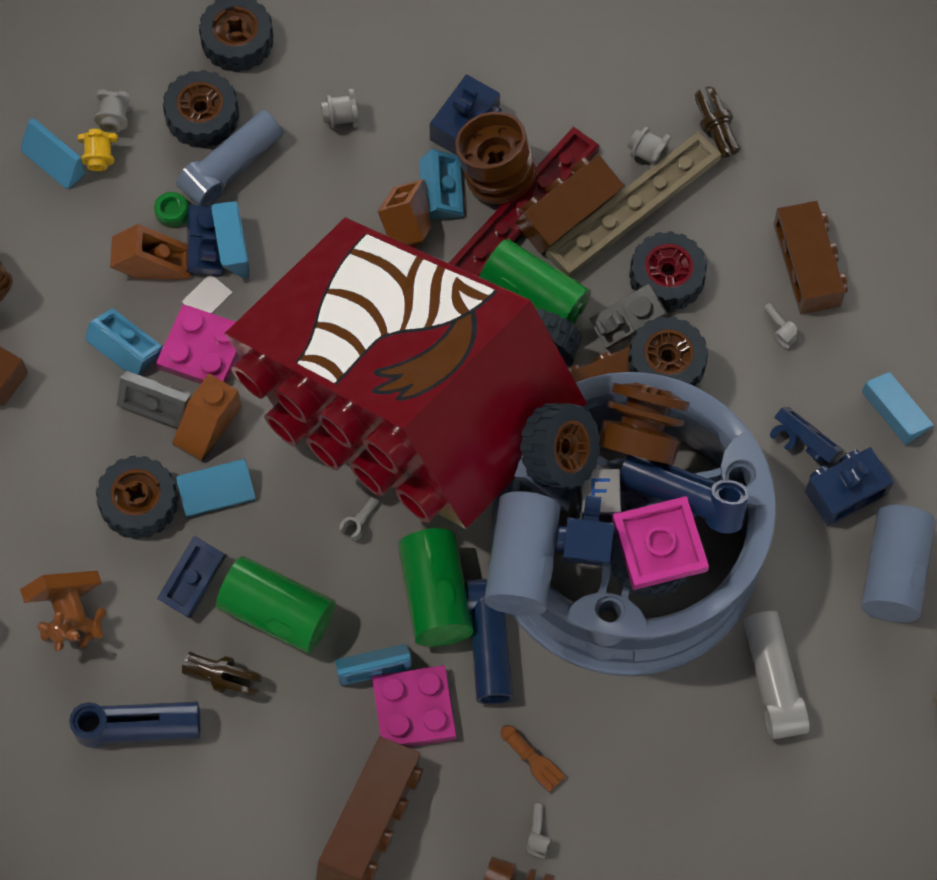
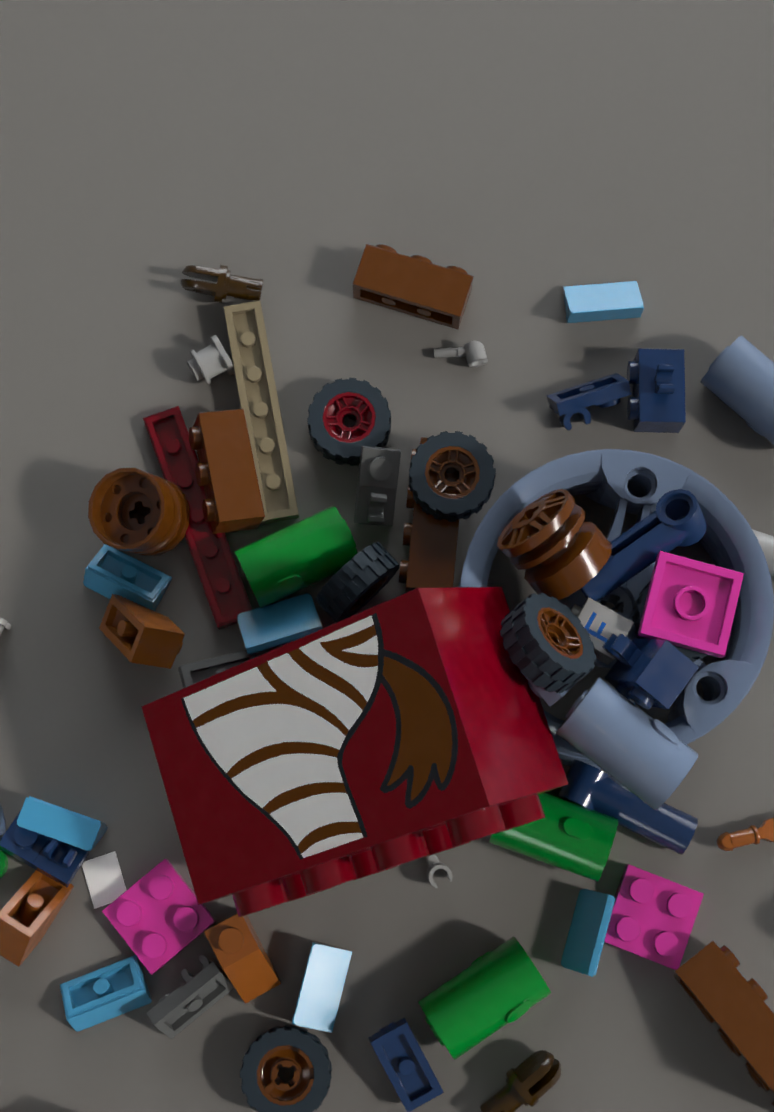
camera: 60 degrees left, 10 degrees up
dark blue brick [429,74,502,155] -> none

